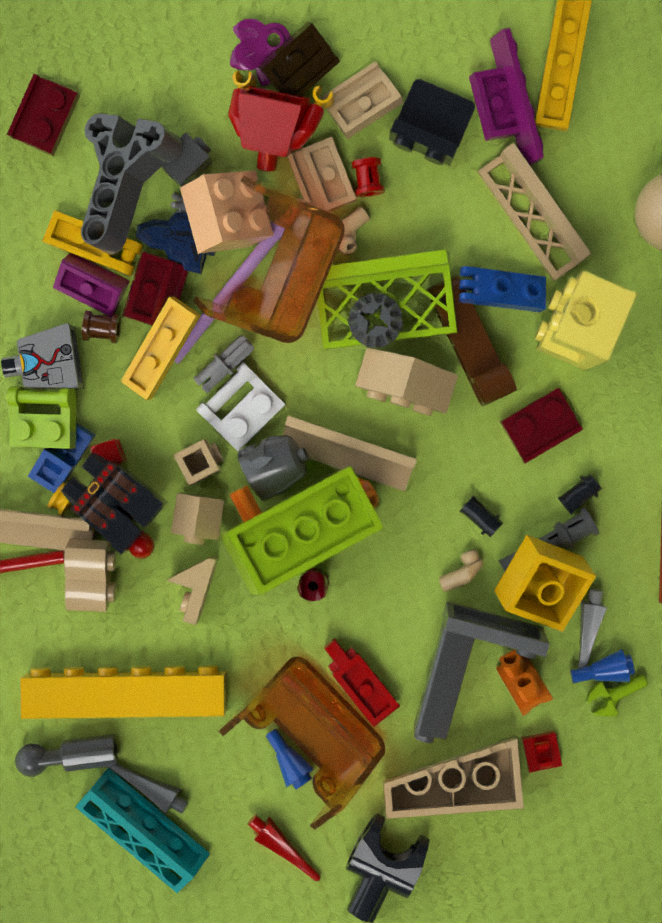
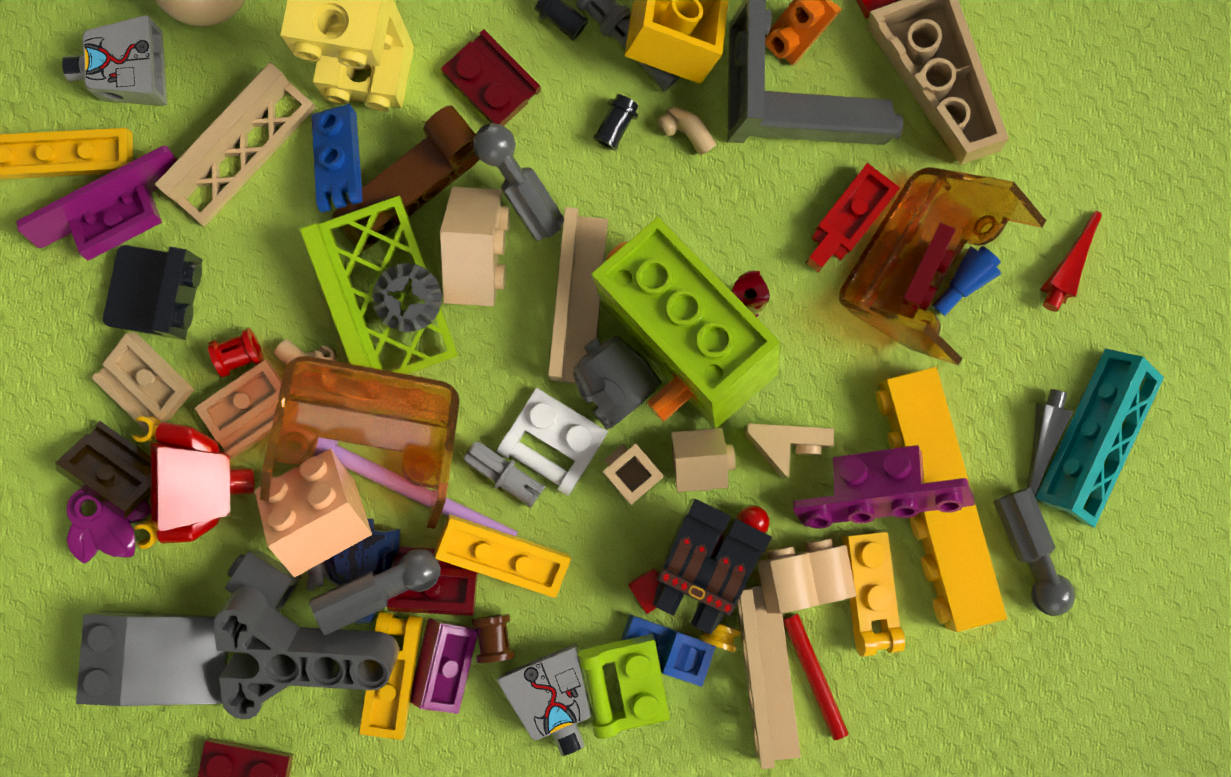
camera: 105 degrees left, 5 degrees down
black connector [346,813,430,923] -> none
none -> light grey torso [62,16,167,106]
none -> slope [76,611,228,706]
none -> dark grey piece [309,549,441,636]
none -> dark grey piece [473,123,564,241]
none -> magenta bracket [793,445,975,529]
none -> yellow plate [842,532,905,657]
none -> dark red plate [898,222,956,320]

